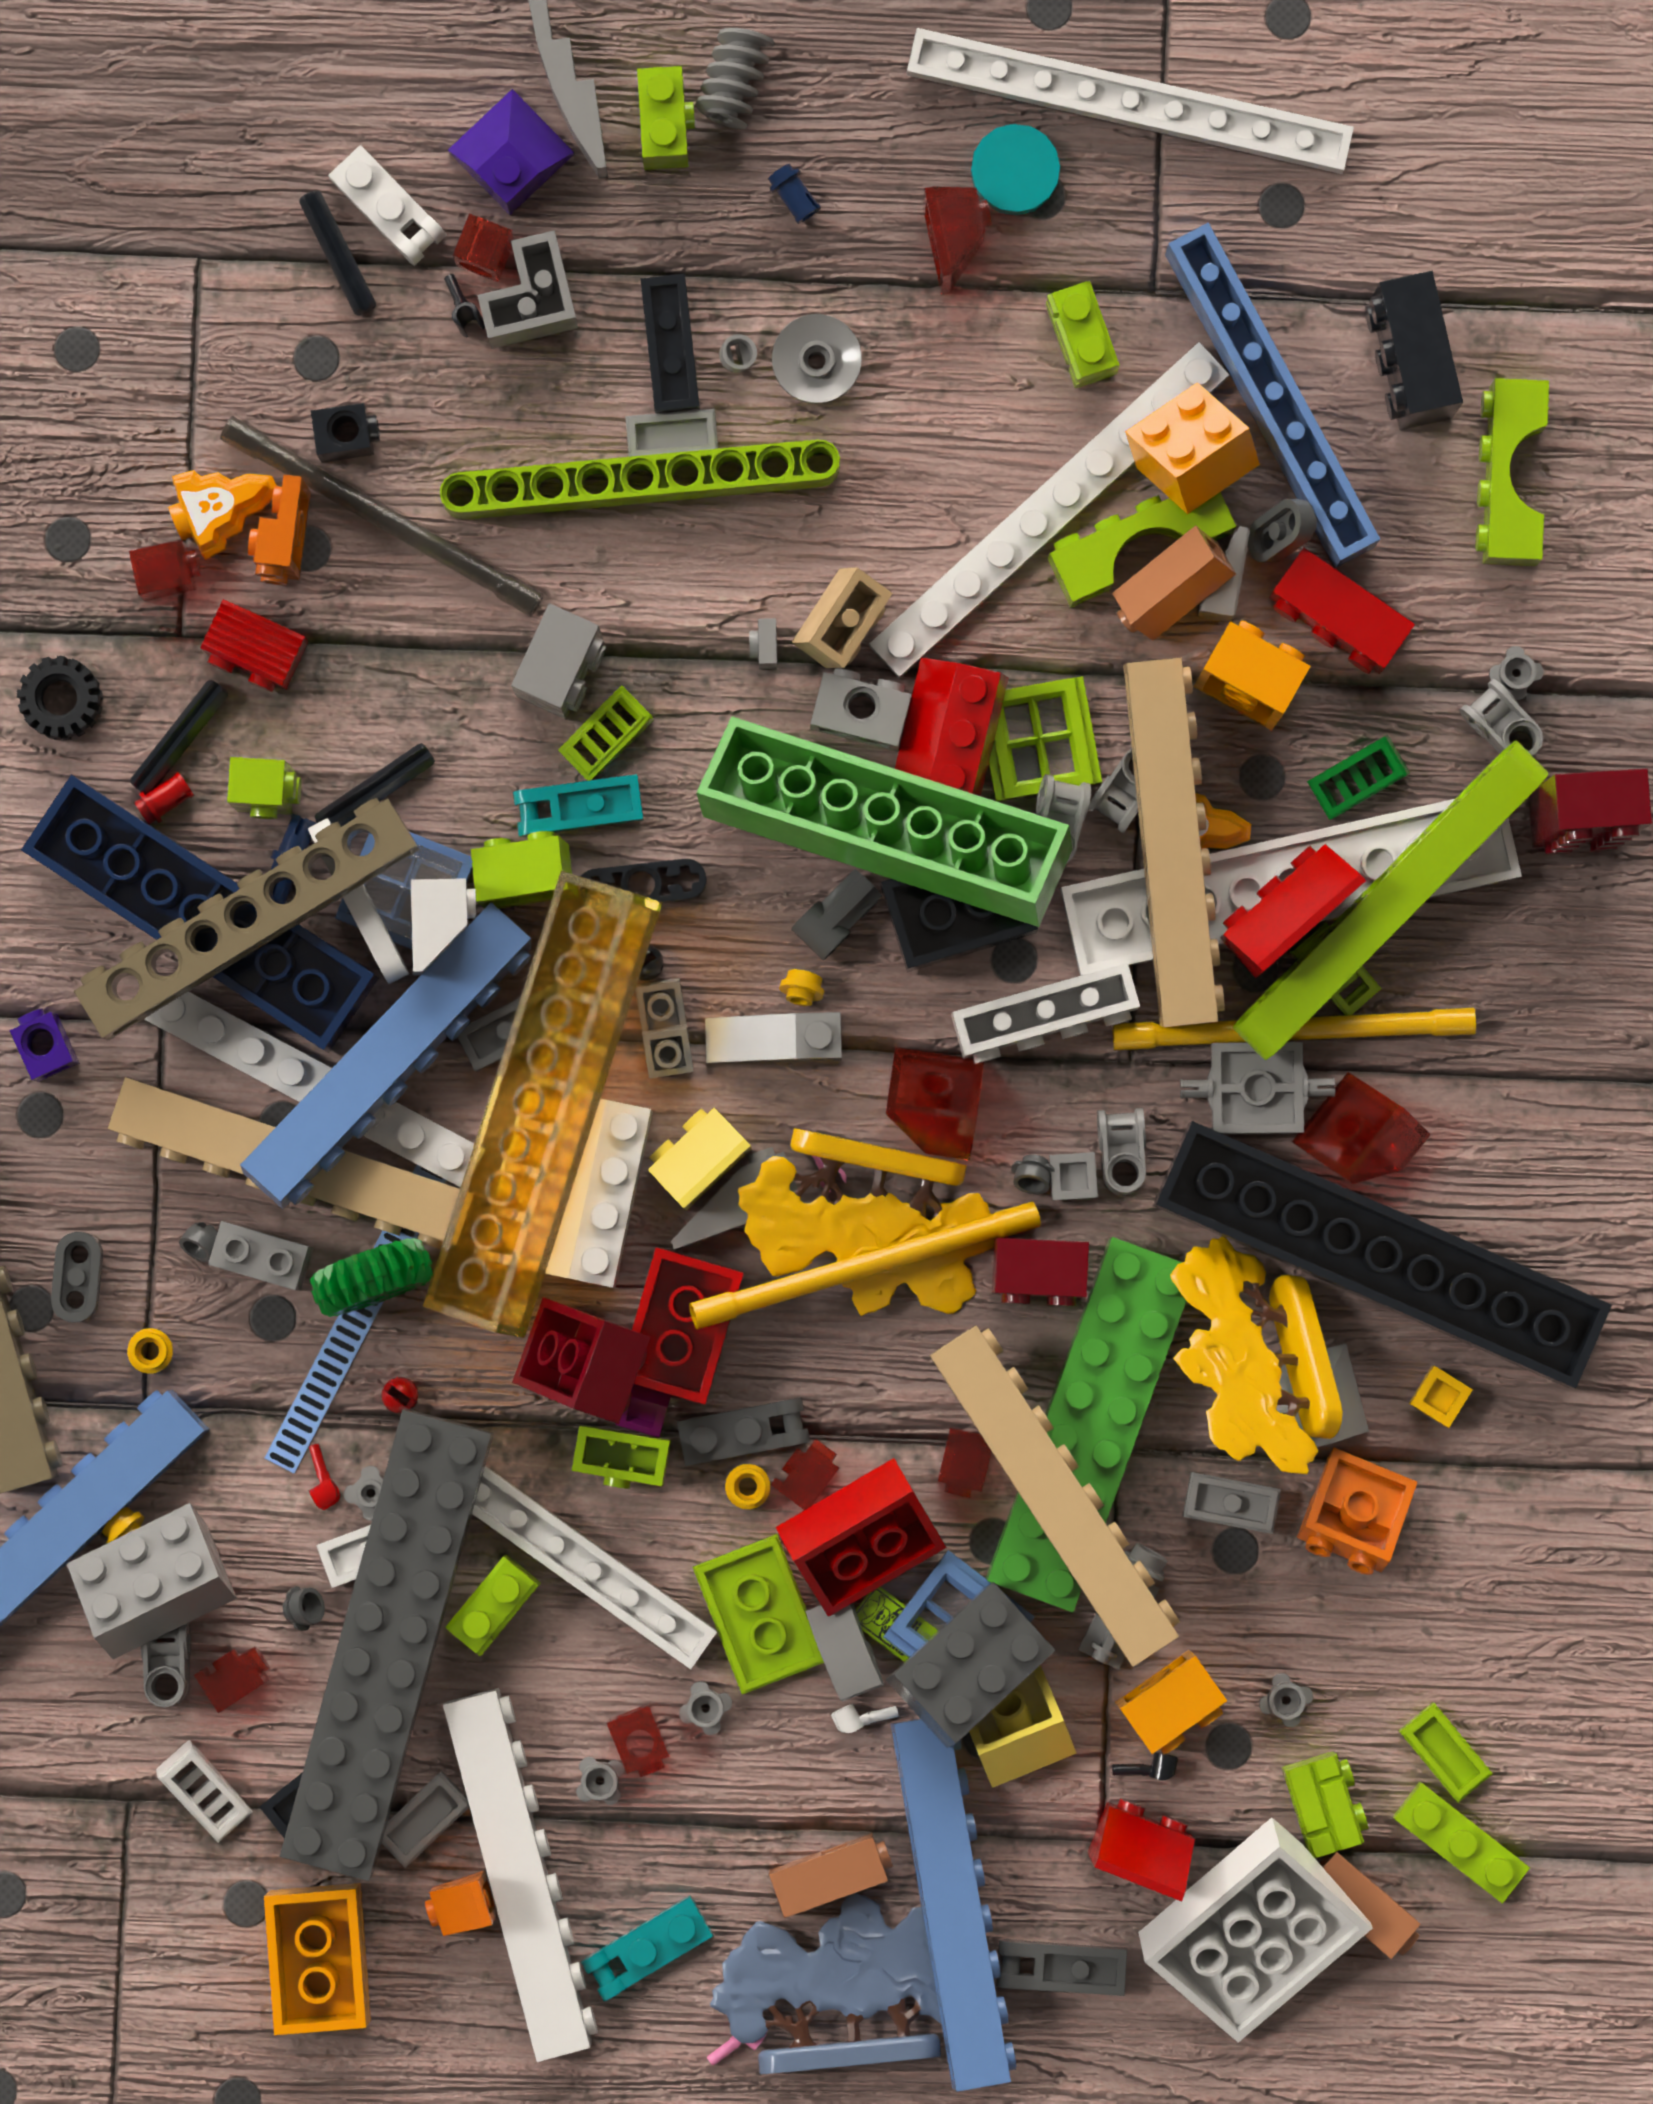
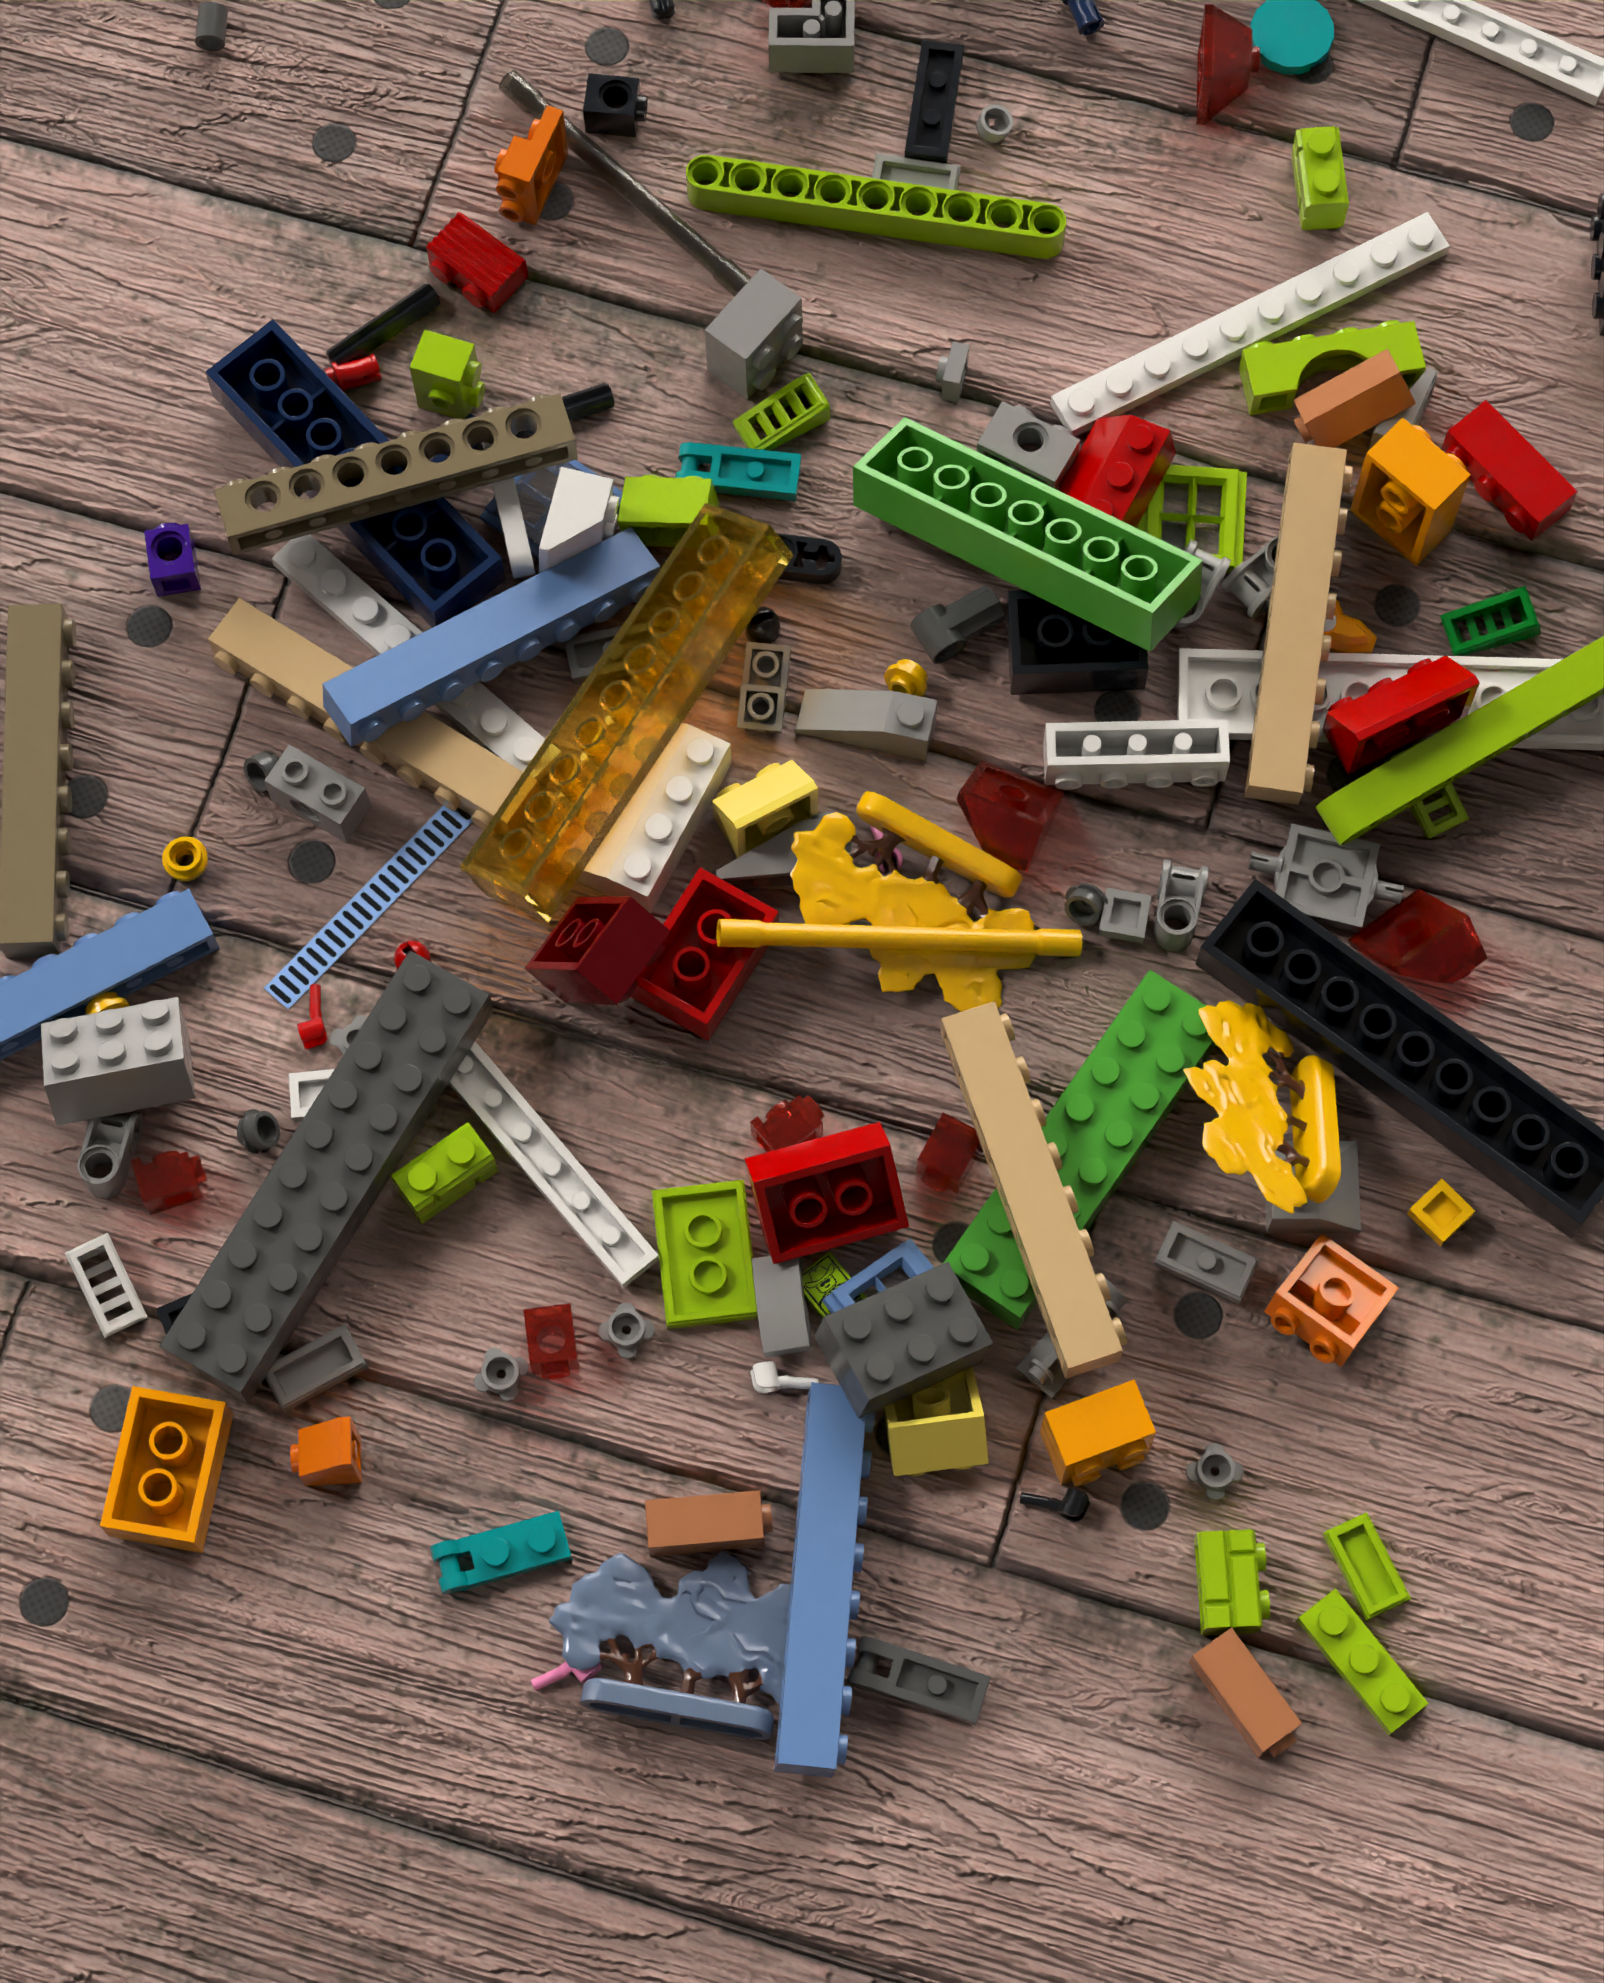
camera: 15 degrees right, 15 degrees down
black tyre [17,656,103,741] -> none
dark grey plate [51,1232,103,1322] -> none
clear red brick [129,539,202,602] -> none
light orange rock [168,470,277,560] -> none
green gear [310,1238,434,1317] -> none
white brick [443,1688,598,2062] -> none
black hand [444,274,485,338] -> none
lime brick [572,1425,671,1489] -> none
magenta plate [616,1384,671,1437] -> none
dark grey plate [677,1397,810,1466] -> none
yellow plate [725,1464,771,1509] -> none
light grey dish [772,314,862,404] -> none
tan brick [791,567,893,668] -> none
dark red brick [992,1238,1089,1306] -> none
red slope [1087,1798,1195,1902] -> none
yellow piece [1112,1008,1476,1050] -> none
light orange brick [1125,382,1260,514] -> none
white slope [1138,1817,1373,2043] -> none
medium blue brick [1165,222,1380,568] -> none
dark grey plate [1248,499,1317,563] -> none

